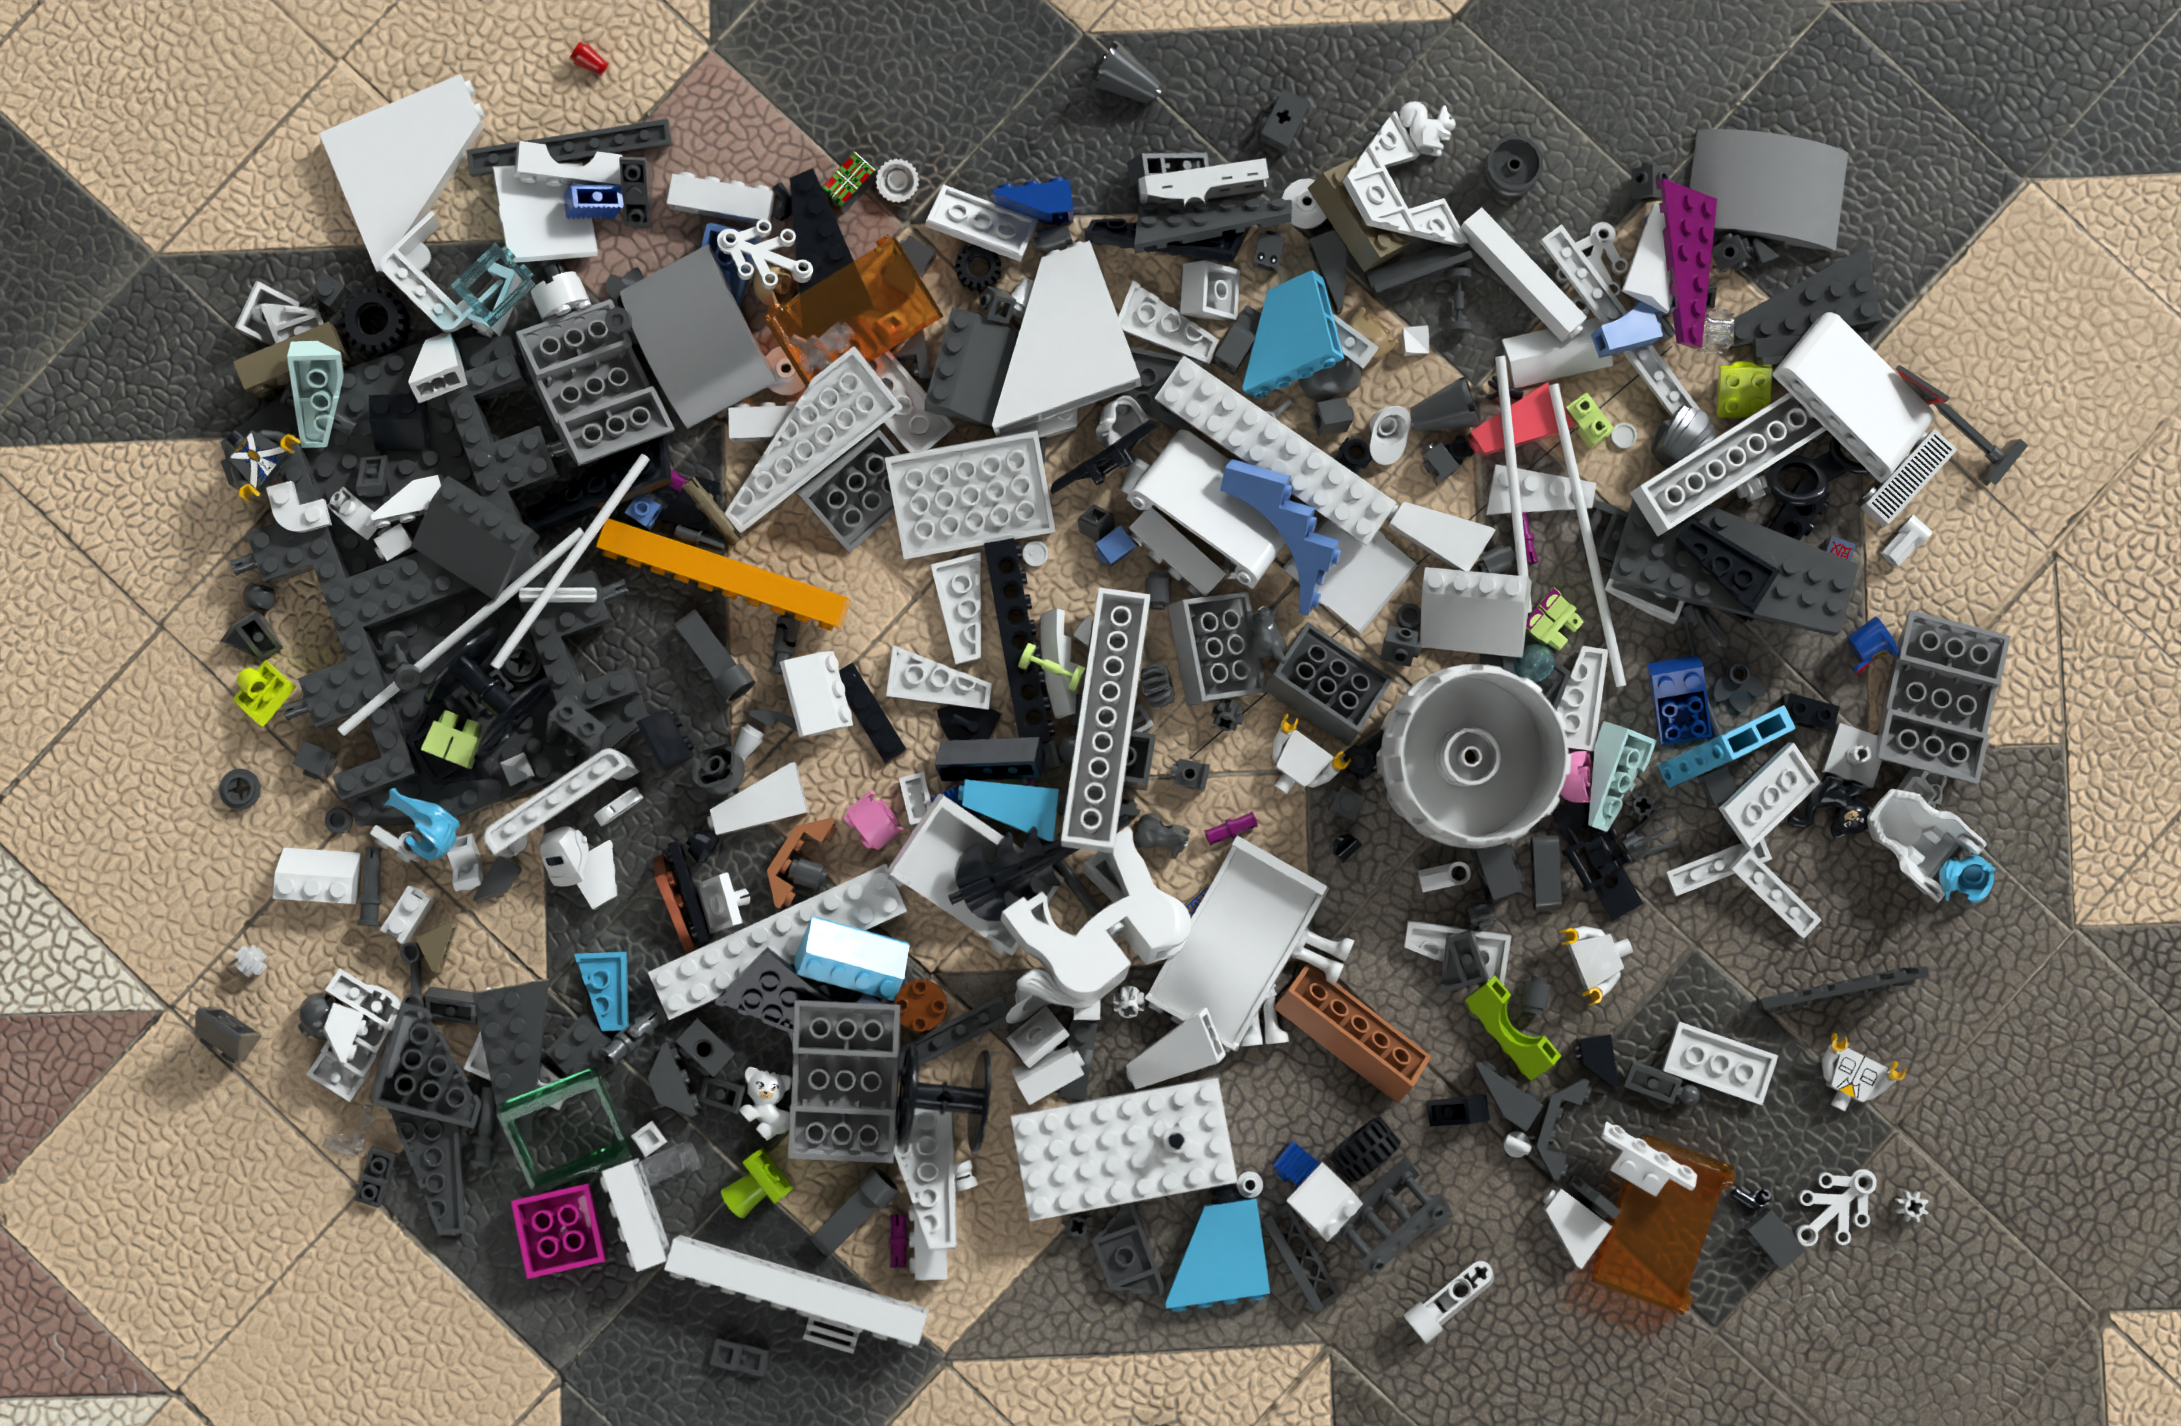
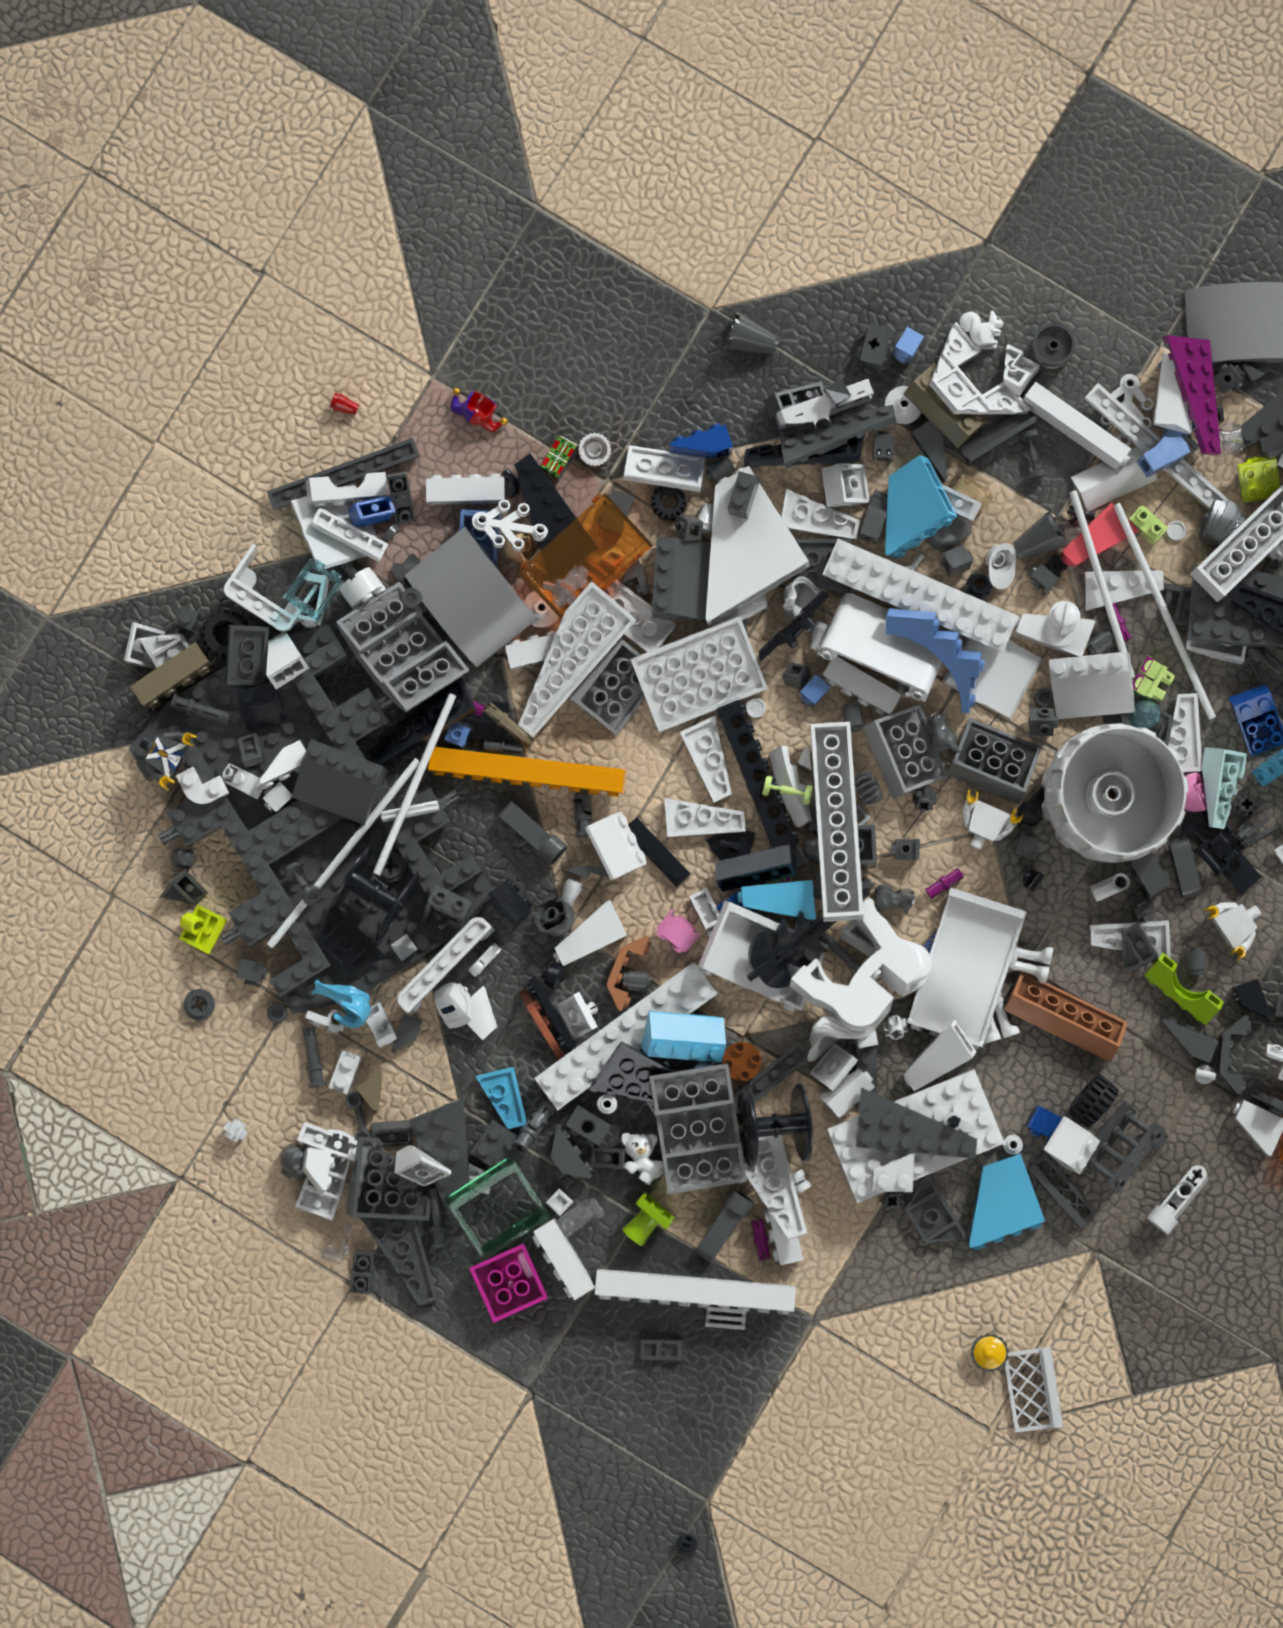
camera: 10 degrees left, 0 degrees up
dark grey slope [195,1007,262,1063] -> none
white slope [273,848,362,905] -> none
light aqua wedge [287,341,344,448] -> none
white slope [319,74,485,277] -> none
yellowish green hips [421,710,482,769] -> none
black wheel [1209,1183,1238,1205] -> none
white slope [1401,325,1430,356] -> none
black slope [1427,1095,1490,1127] -> none
dark grey brick [1630,162,1669,203] -> none
none -> dark grey plate [225,625,269,686]
none -> white plate [310,507,388,562]
none -> dark grey tile [381,524,399,543]
none -> white slope [395,1145,451,1187]
none -> red piece [450,388,508,433]
none -> white brick [597,1094,617,1114]
none -> dark grey brick [727,471,759,519]
none -> dark grey slope [824,378,851,408]
none -> dark grey wing [856,1087,977,1159]
none -> white wing [872,1153,914,1192]
none -> light blue brick [893,327,924,364]
none -> white slope [1003,344,1040,396]
none -> white piece [1046,601,1080,647]

